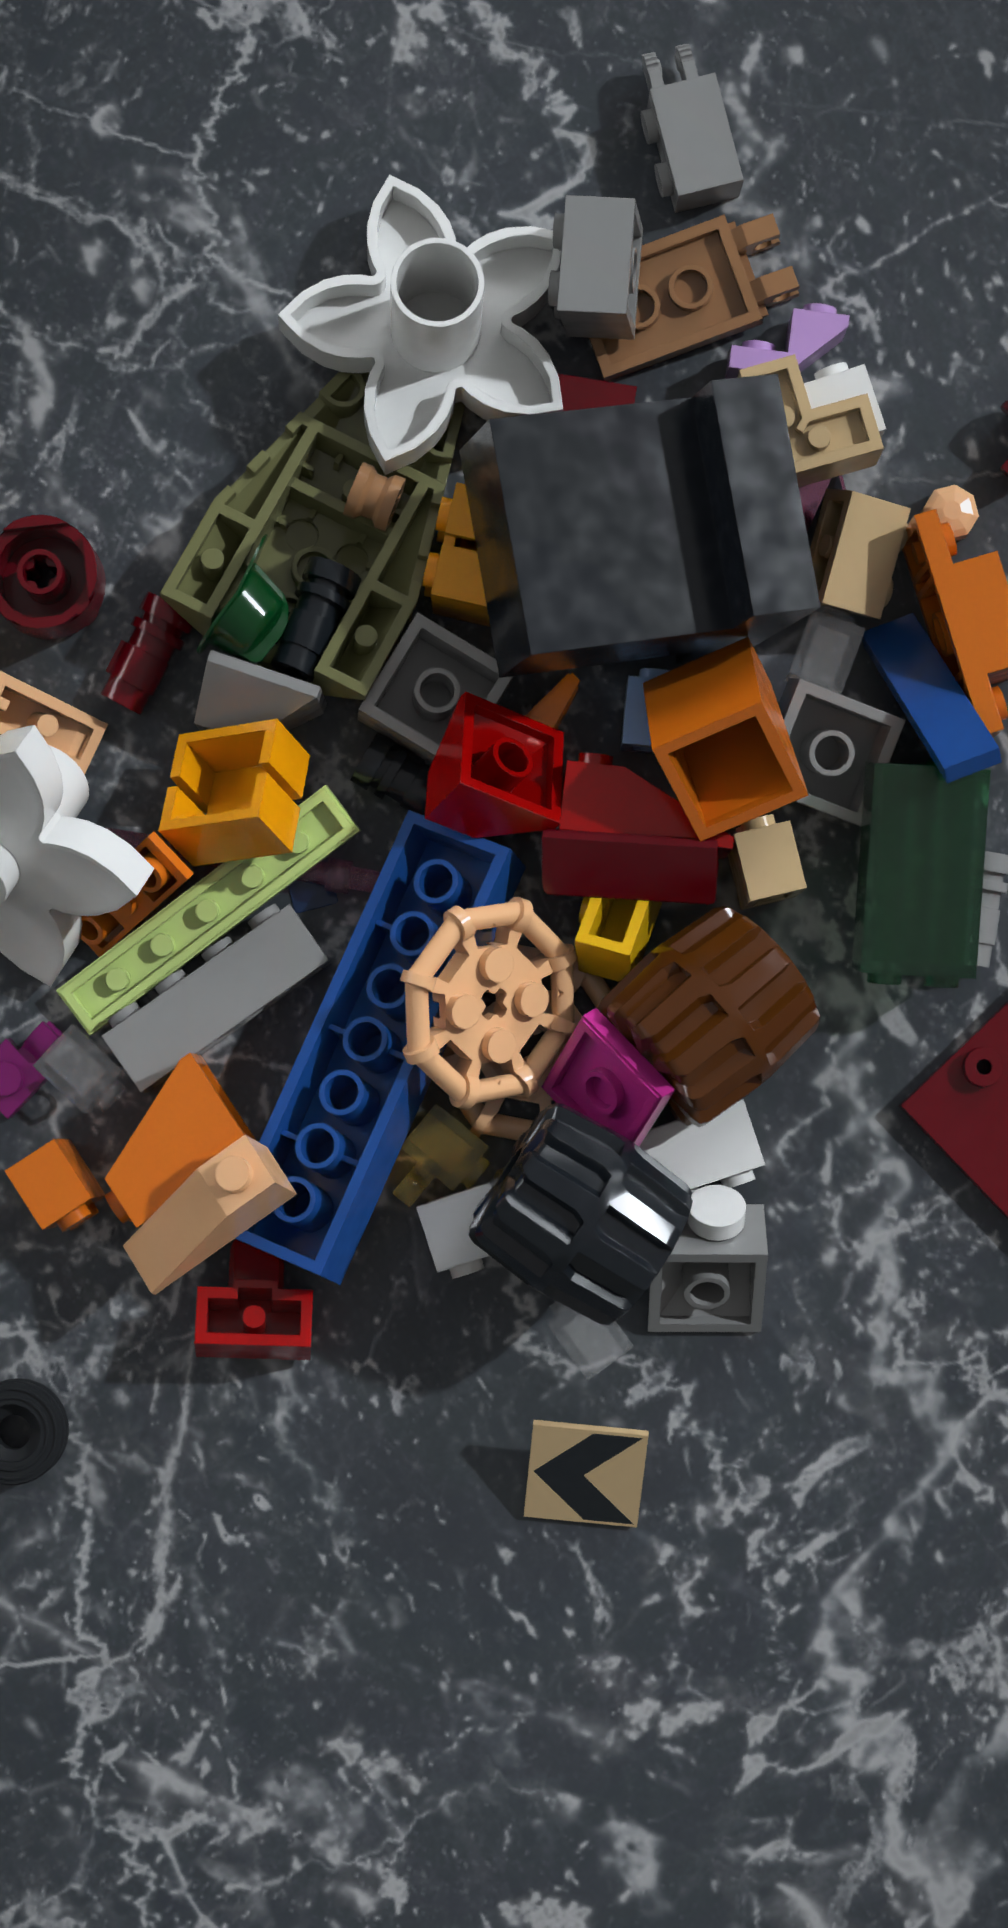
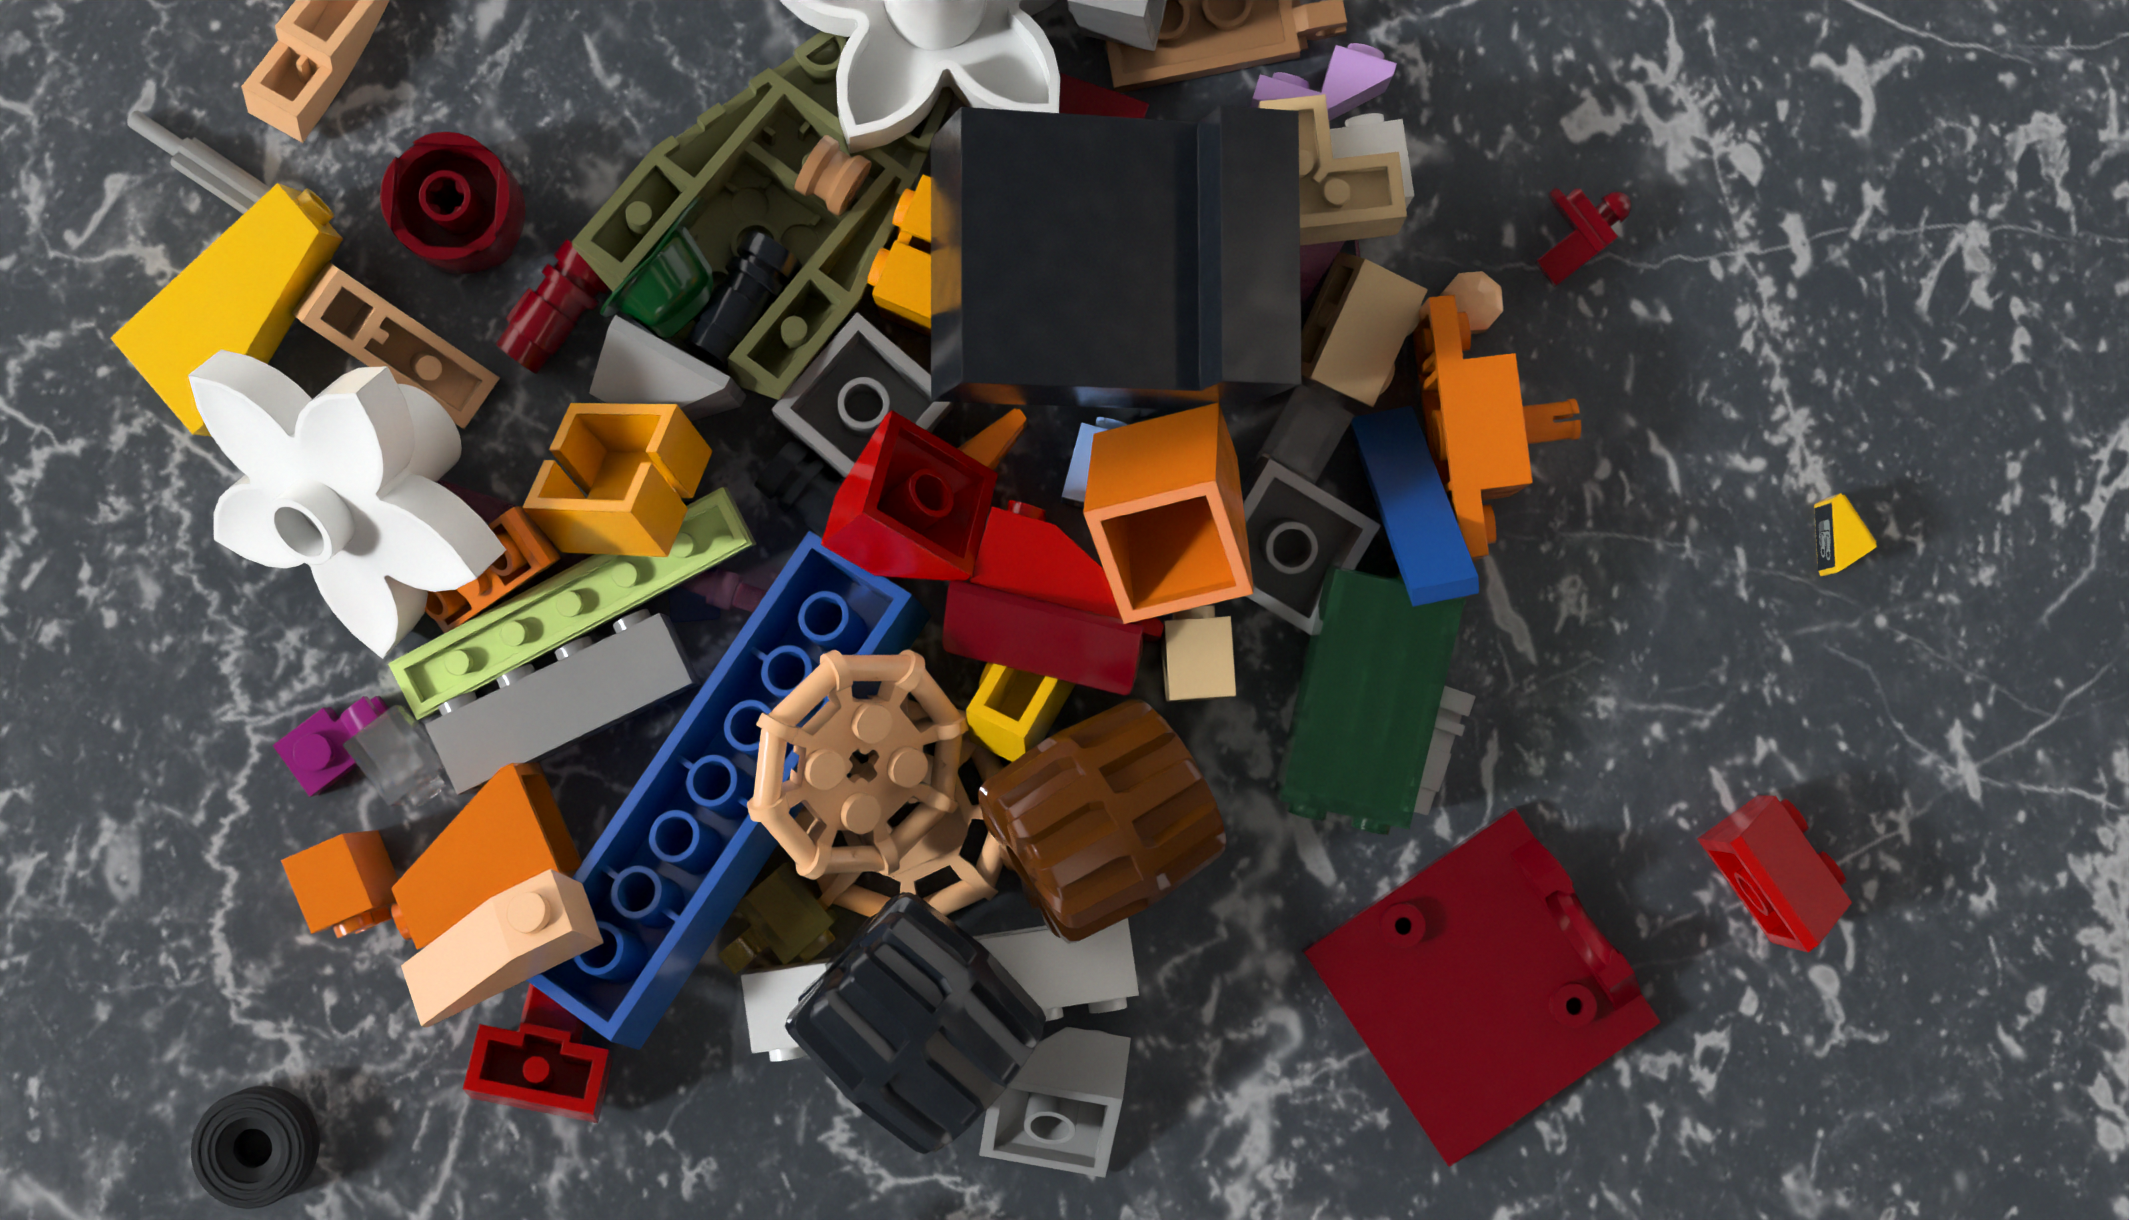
camera: 10 degrees right, 0 degrees up
dark pink plate [541,1008,676,1147] -> none
clear brick [546,1301,634,1381] -> none
white tile [687,1185,746,1241] -> none

